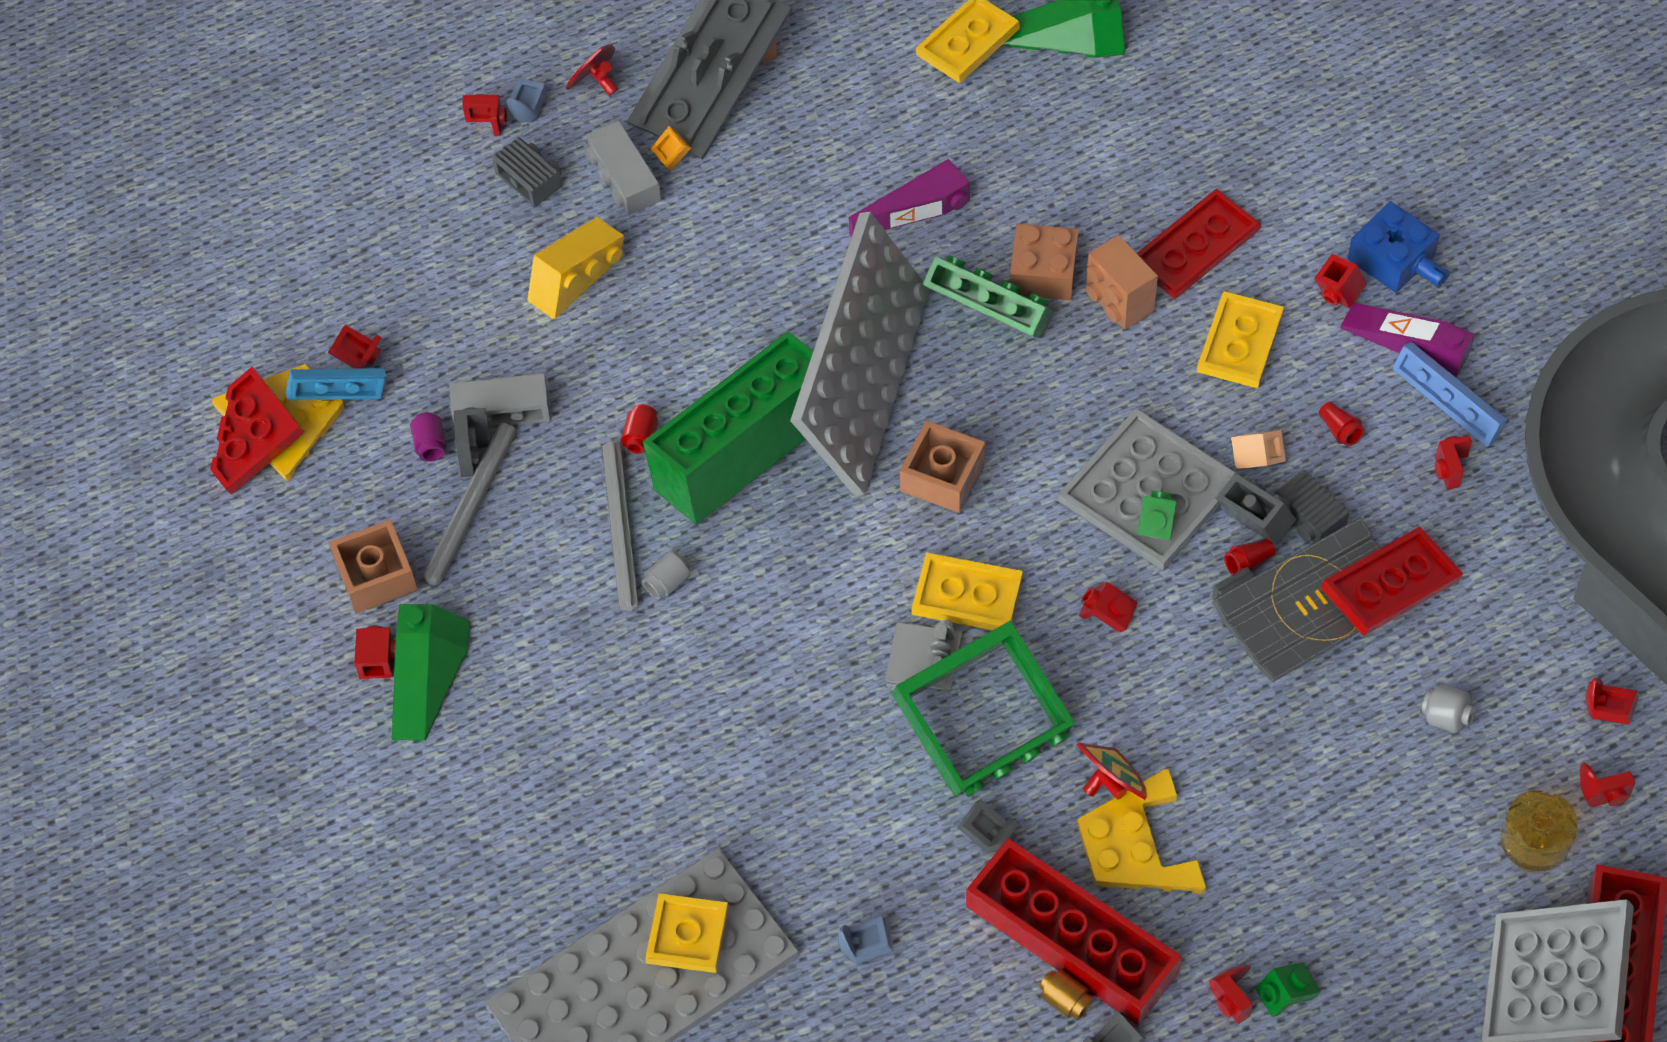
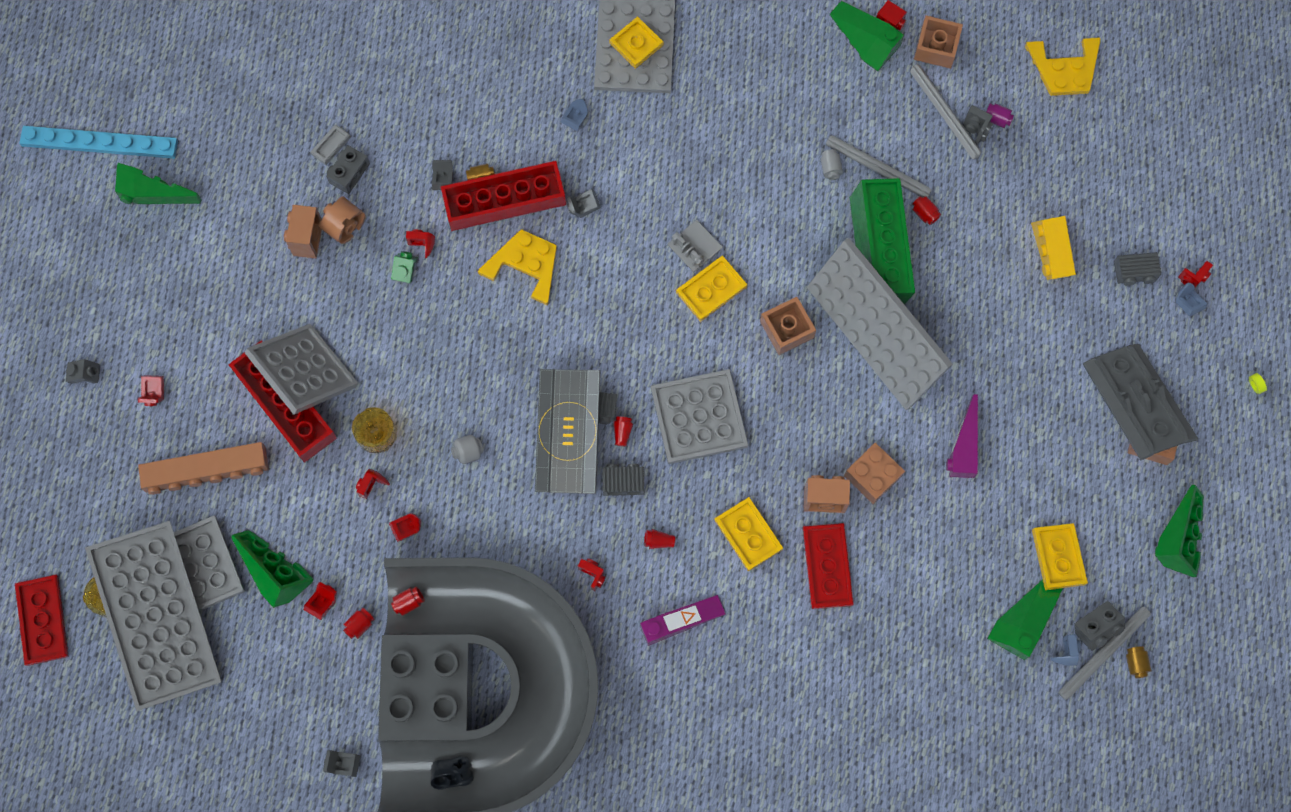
camera: 125 degrees right, 15 degrees up
red plate [210,367,305,495] -> none
dark azure tile [286,368,386,400] -> none
red bracket [328,324,382,369] -> none
light grey brick [449,373,550,428] -> none
red shield [565,44,618,96] -> none
light grey brick [585,120,661,215] -> none
light orange tile [650,126,691,170] -> none
green window [891,620,1075,797] -> none
green brick [922,255,1054,338] -> none
red shield [1077,743,1147,800] -> none
red bracket [1079,582,1138,632] -> none
green bracket [1137,490,1177,540] -> none
dark grey brick [1215,473,1296,545] -> none
light nougat panel [1231,430,1286,469] -> none
red brick [1314,254,1367,308] -> none
red plate [1320,526,1463,636] -> none
blue brick [1347,201,1450,293] -> none
medium blue plate [1392,342,1507,447] -> none

